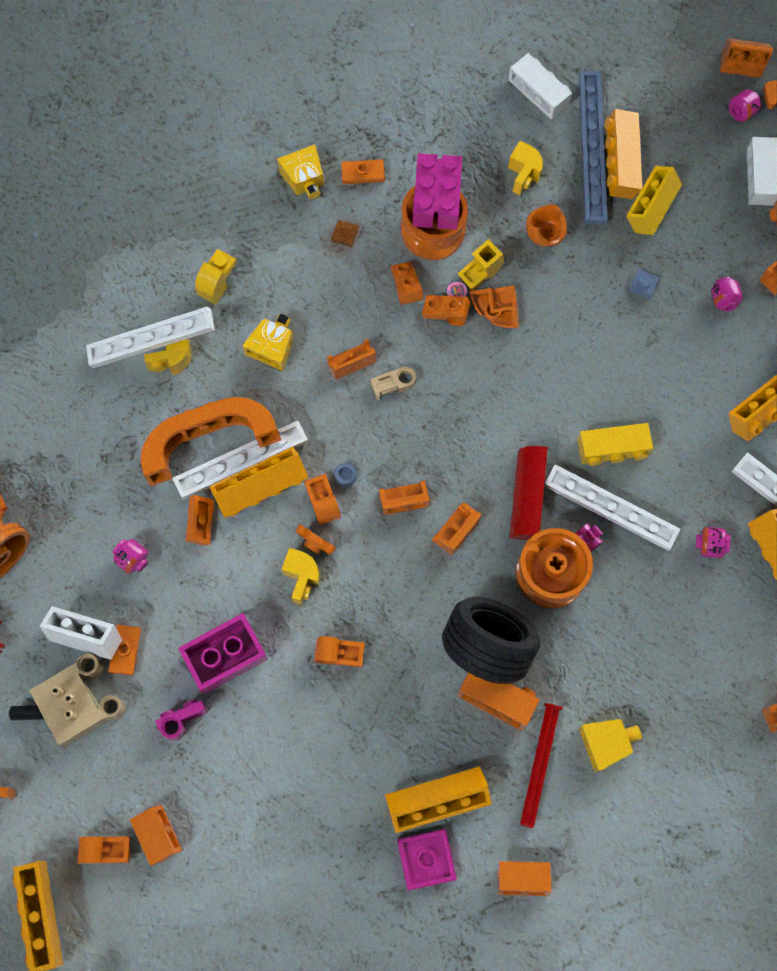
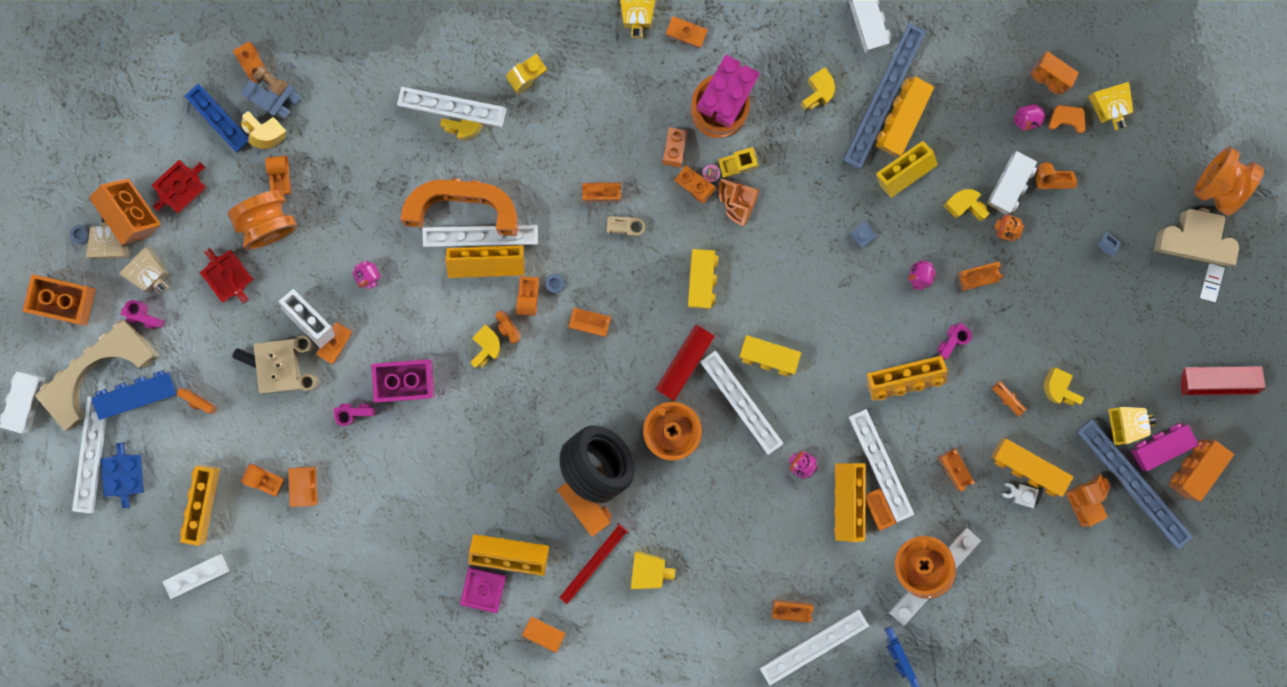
camera: 25 degrees right, 15 degrees up
orange plate [185,495,214,546] -> none
yellow torso [243,314,293,371] -> none
orange plate [314,636,365,668] -> none
clear orange tile [331,220,359,247] -> none
orange hinge [432,502,482,556] -> none
orange piece [525,204,567,247] -> none
dark pink gear [575,524,603,552] -> none
none -> yellow brick [688,249,718,309]
none -> yellow brick [943,189,990,221]

